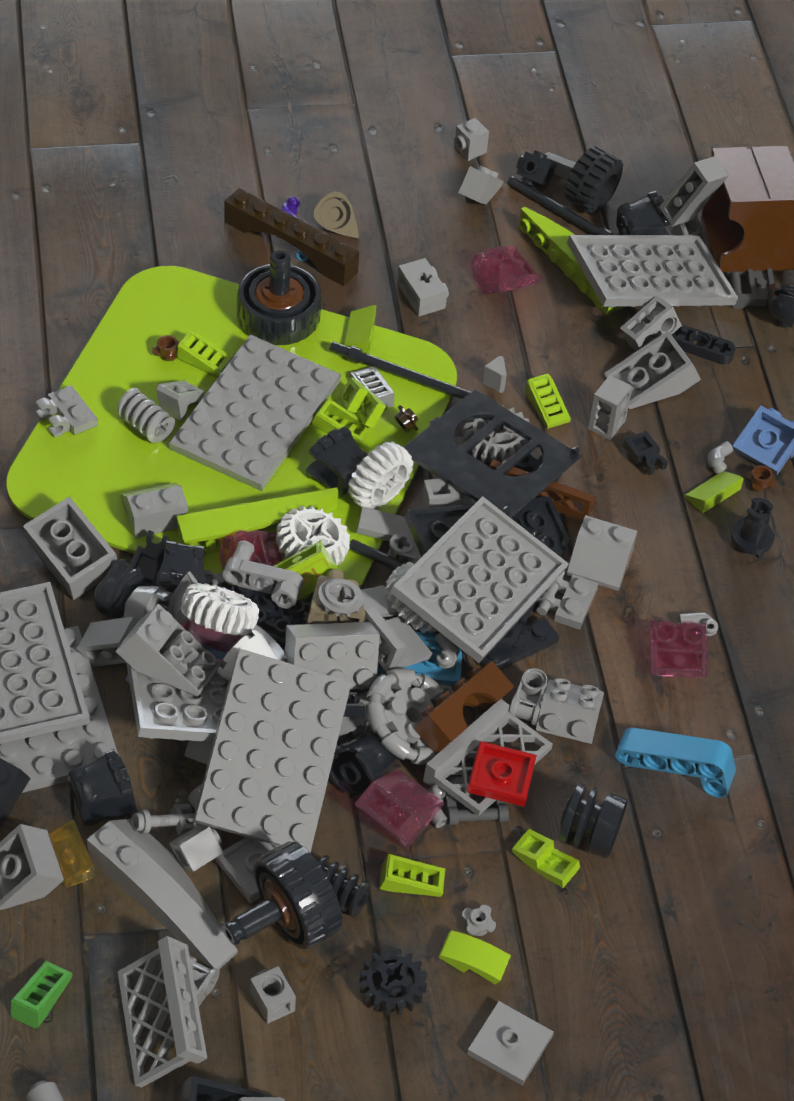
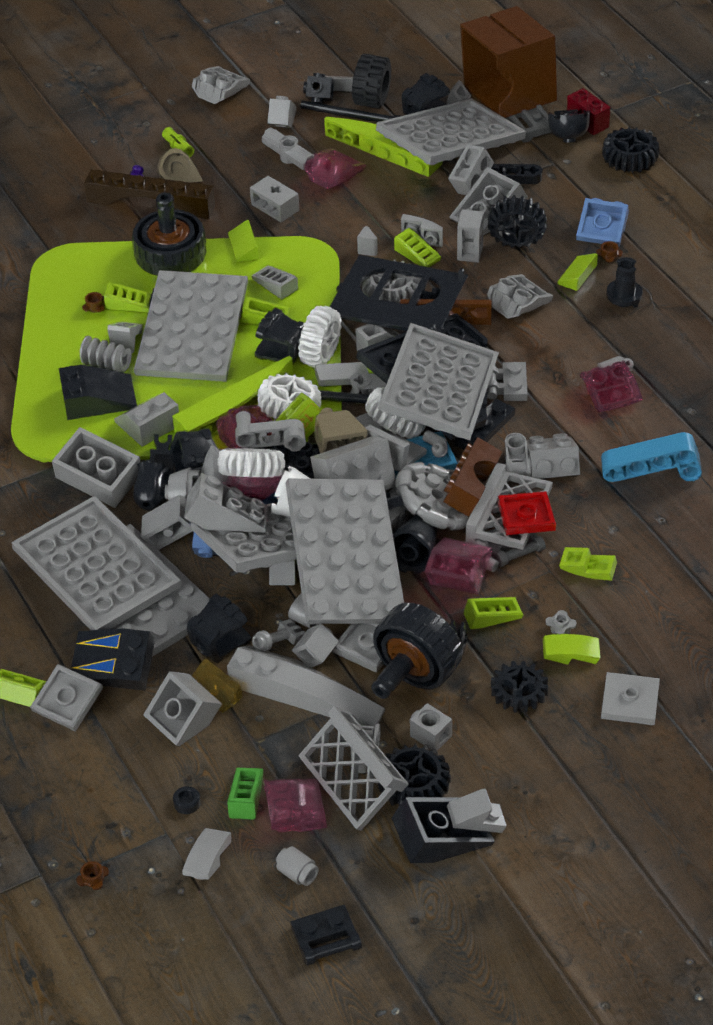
camera: 15 degrees left, 5 degrees down
light grey plate [35,385,98,437] -> none
light grey gear [317,578,364,617] -> none
black bar [329,341,471,399] -> none
lime slope [338,377,386,428] -> none
dark brown plate [394,405,419,432] -> none
light grey brick [454,118,489,161] -> none
black wheel [559,782,628,859] -> none
light grey slope [567,515,638,591] -> none
black plate [623,431,668,475] -> none
light grey brick [659,156,729,226] -> none
light grey arm [707,441,733,474] -> none
none -> black slope [59,365,137,420]
none -> lime pin [162,127,194,158]
none -> light grey slope [192,66,250,104]
none -> light grey piece [262,127,317,172]
none -> clear pink slope [263,778,327,832]
none -> black gear [378,743,451,806]
none -> light grey slope [401,214,443,247]
none -> black gear [487,195,547,250]
none -> light grey slope [487,274,553,318]

